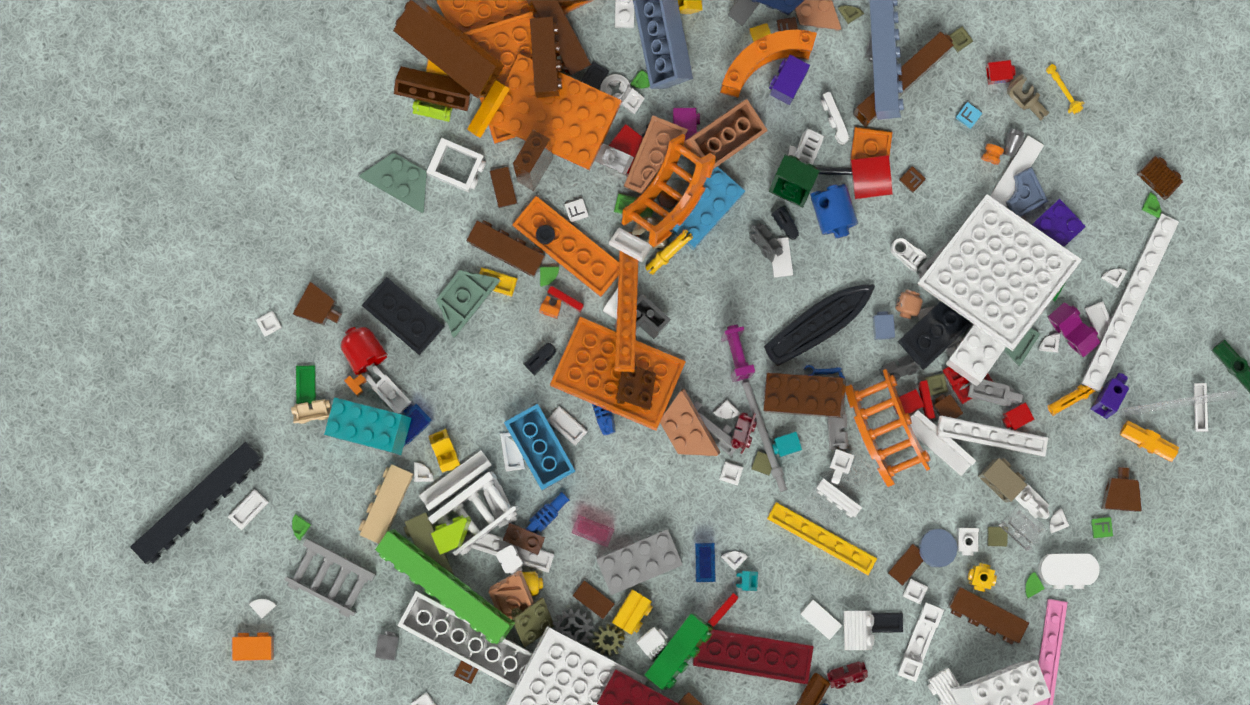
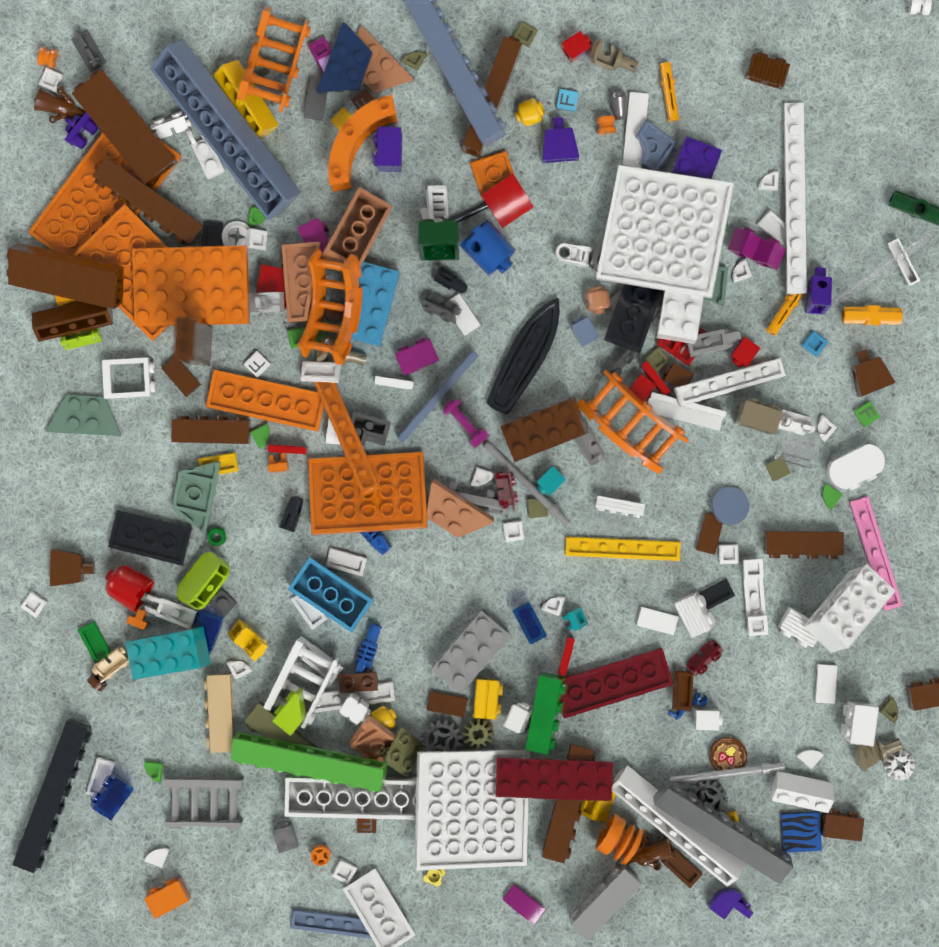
camera: 25 degrees left, 5 degrees up
white fence [419,450,492,511] -> none
light orange tile [467,80,509,138] -> none
reddish brown brick [530,17,563,98] -> none
black tile [536,225,555,245] -> none
clear pink brick [572,515,615,547] -> none
reddish brown hinge [616,366,656,410] -> none
yellow pin [645,229,693,275] -> none
blue piece [803,365,845,379] -> none
white hinge [820,92,849,145] -> none
white plate [829,449,854,485] -> none
reddish brown tile [899,166,926,193] -> none
white brick [957,528,979,555] -> none
yellow brick [967,563,997,592] -> none
yellow piece [1046,64,1085,115] -> none
bright green tile [1141,192,1161,218] -> none
none -> reddish brown tile [87,673,107,692]
none -> clear blue brick [90,772,134,821]
none -> lime brick [177,552,230,610]
none -> green plate [207,527,227,546]
none -> dark grey slope [207,588,237,617]
none -> orange wheel [311,844,331,866]
none -> white tile [374,376,414,390]
none -> magenta brick [395,338,440,376]
none -> sand blue tile [397,351,478,443]
none -> yellow head [515,98,545,127]
none -> dark purple torso [542,117,579,163]
none -> light orange pin [659,62,680,122]
none -> dark azure tile [801,330,828,357]

